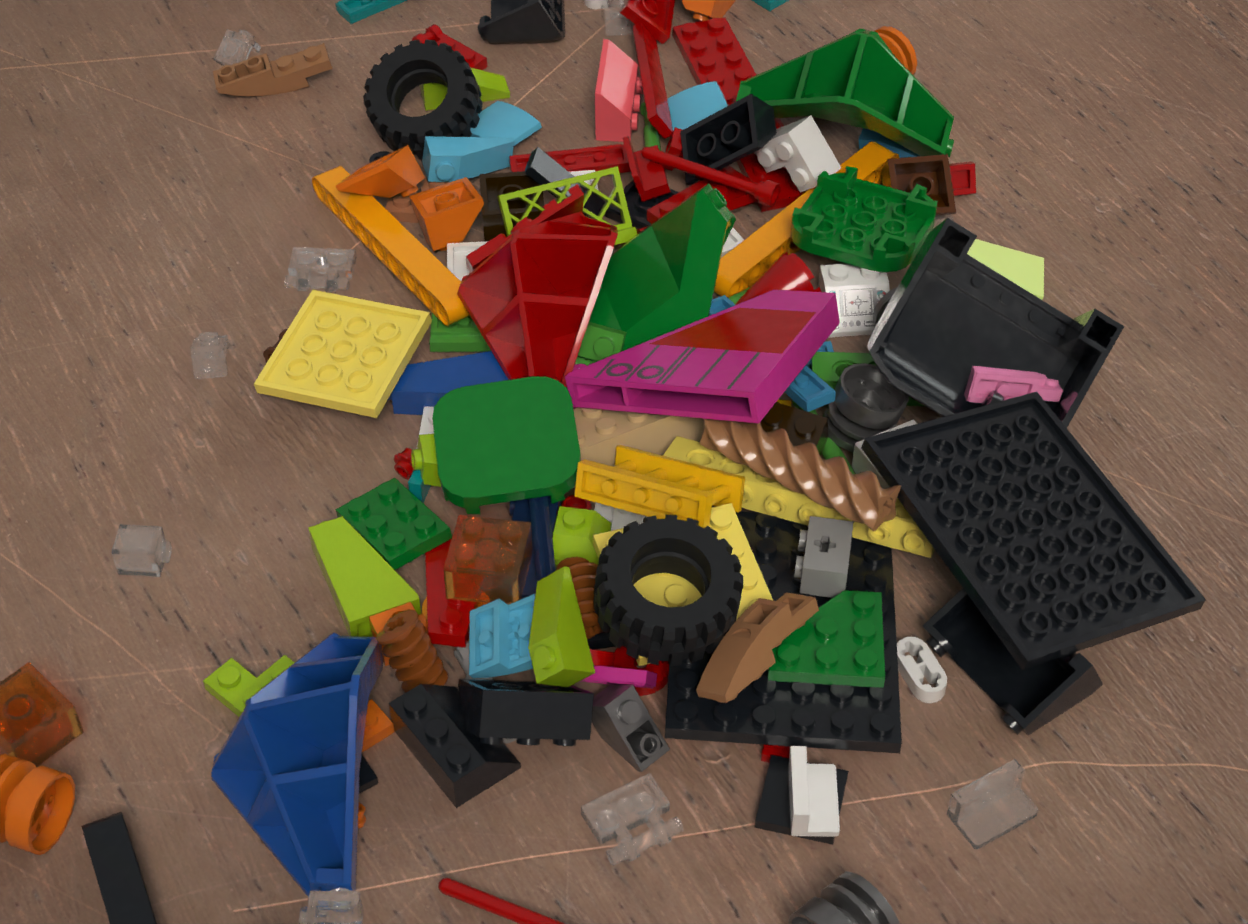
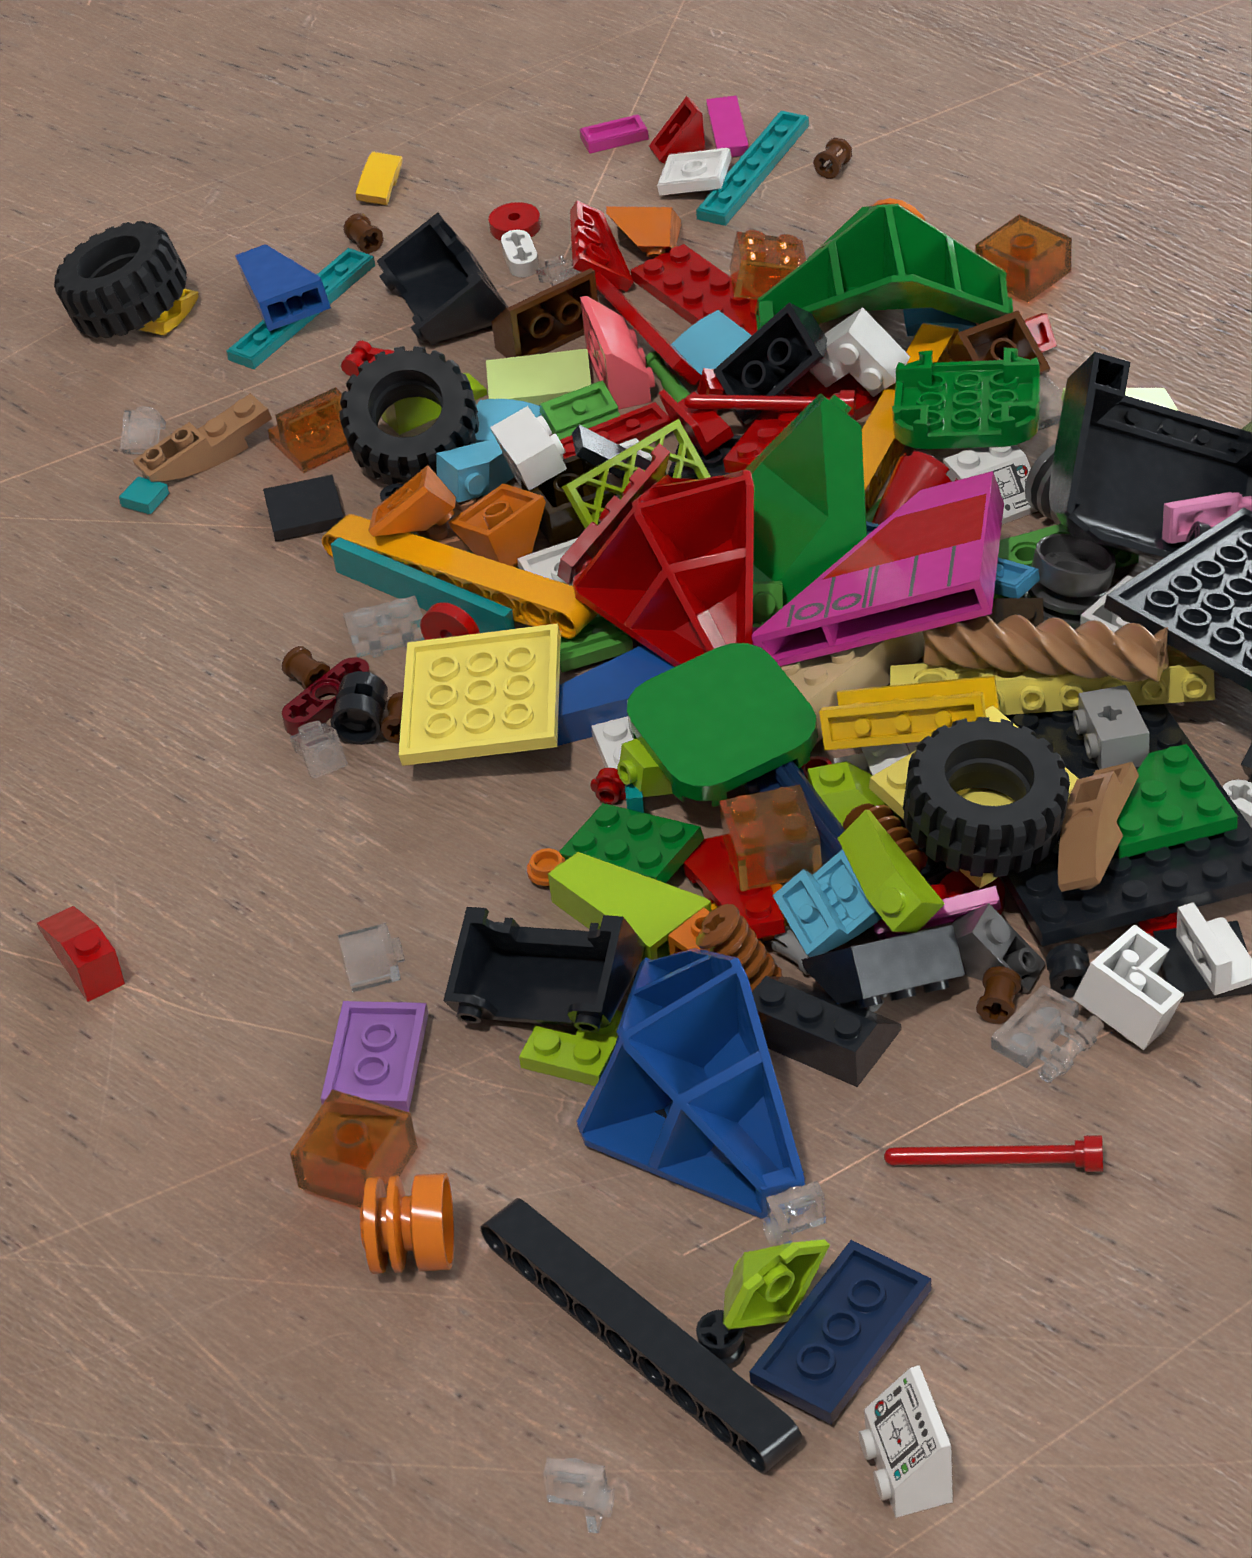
camera: 15 degrees left, 5 degrees down
none -> teal tile [119,476,169,514]
none -> black tile [263,474,344,541]
none -> clear orange bracket [267,387,351,473]
none -> reddish brown bush [282,646,330,690]
none -> dark red beam [282,657,370,737]
none -> medium lavender plate [321,1001,429,1112]
none -> teal tile [331,537,515,633]
none -> black wheel [331,671,388,745]
none -> red piece [420,602,480,640]
none -> black windscreen [443,907,645,1032]
none -> yellowish green tile [486,349,591,405]
none -> white brick [490,406,567,491]
none -> reddish brown slope [491,268,598,358]
none -> orange plate [527,848,566,886]
none -> bright green plate [539,380,621,440]
none -> clear orange brick [730,230,806,300]
none -> clear orange brick [975,214,1072,303]
none -> reddish brown bush [976,966,1021,1024]
none -> black wheel [1046,943,1089,998]
none -> white brick [1073,924,1184,1050]

